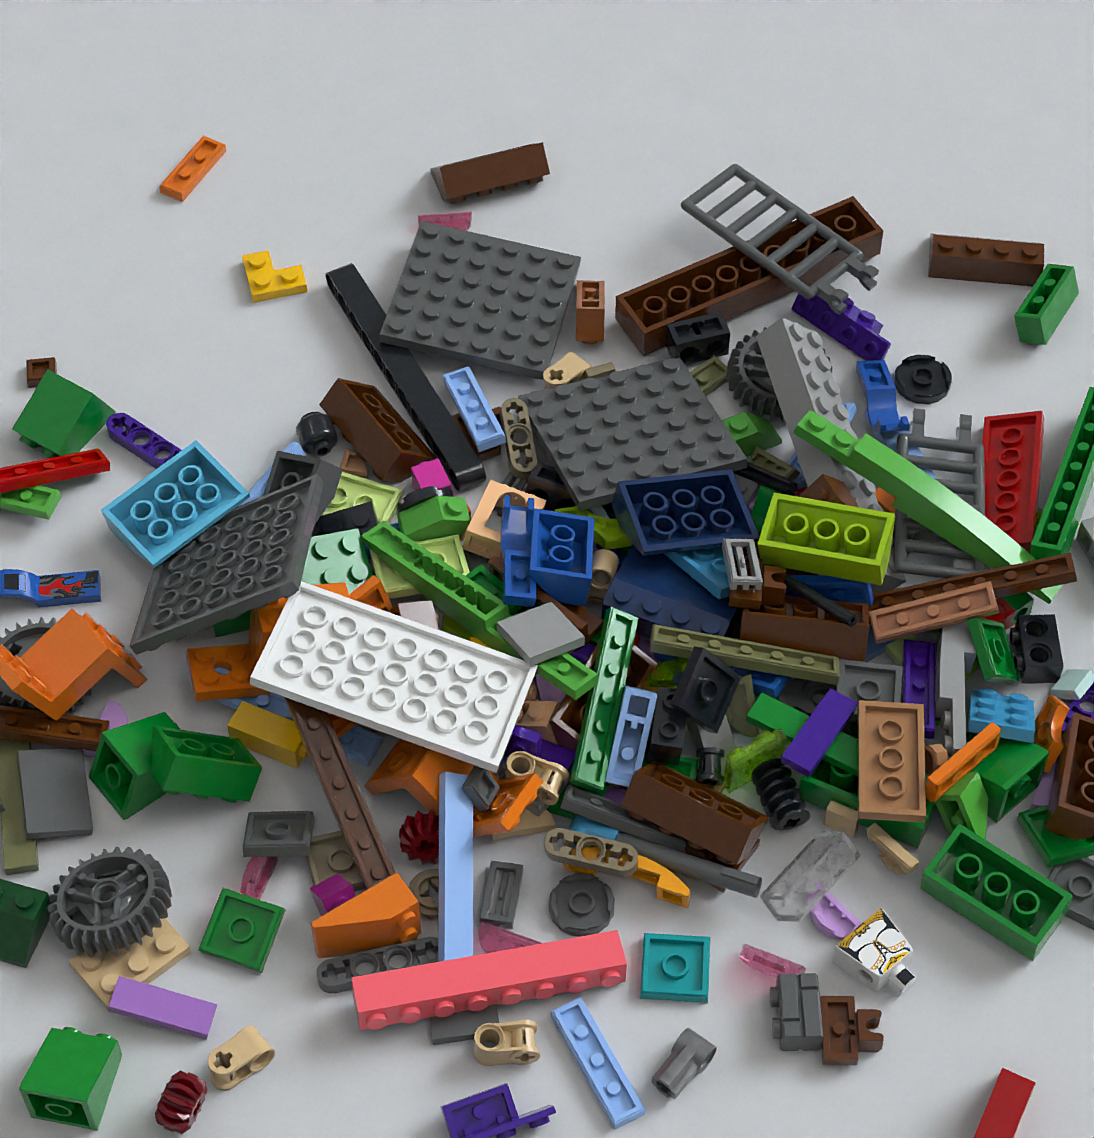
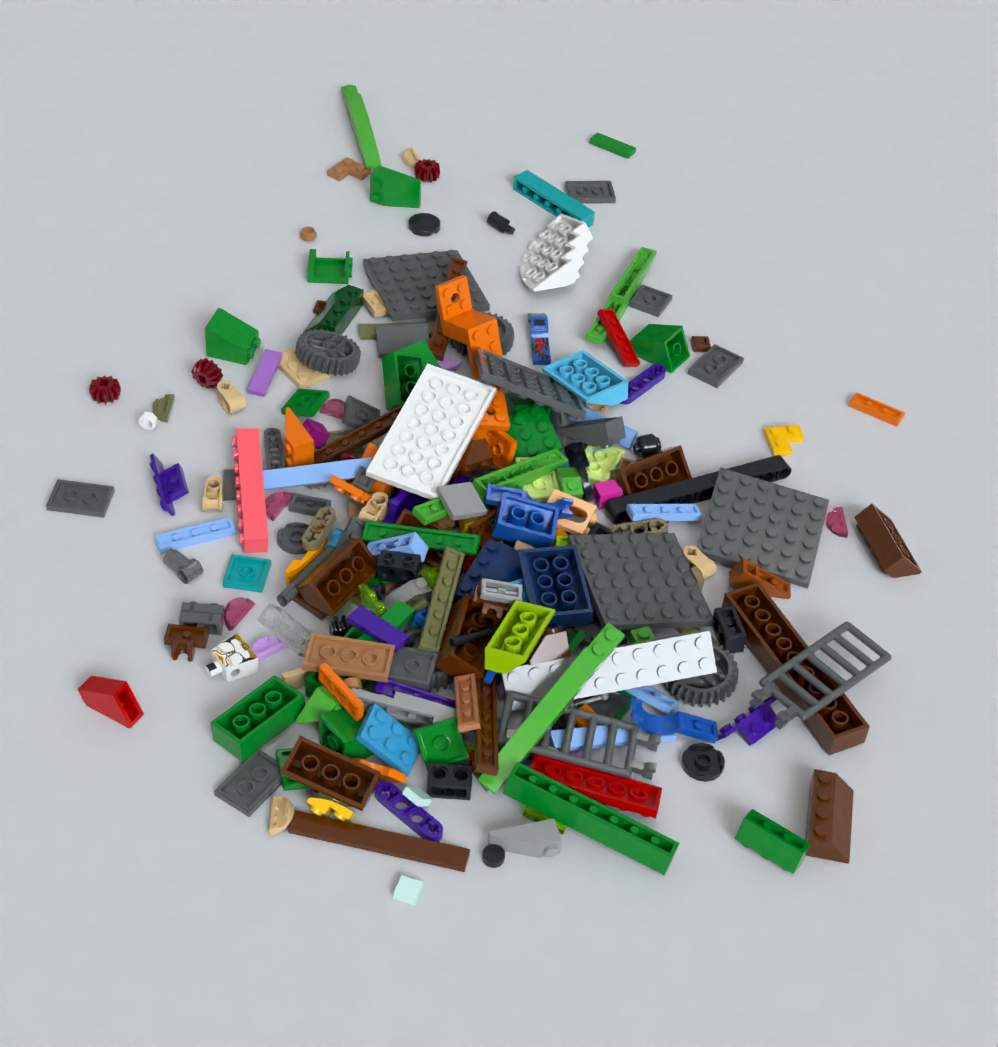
camera: 90 degrees right, 10 degrees down
black hinge [670,646,741,734] -> none
none -> dark grey tile [687,344,744,388]

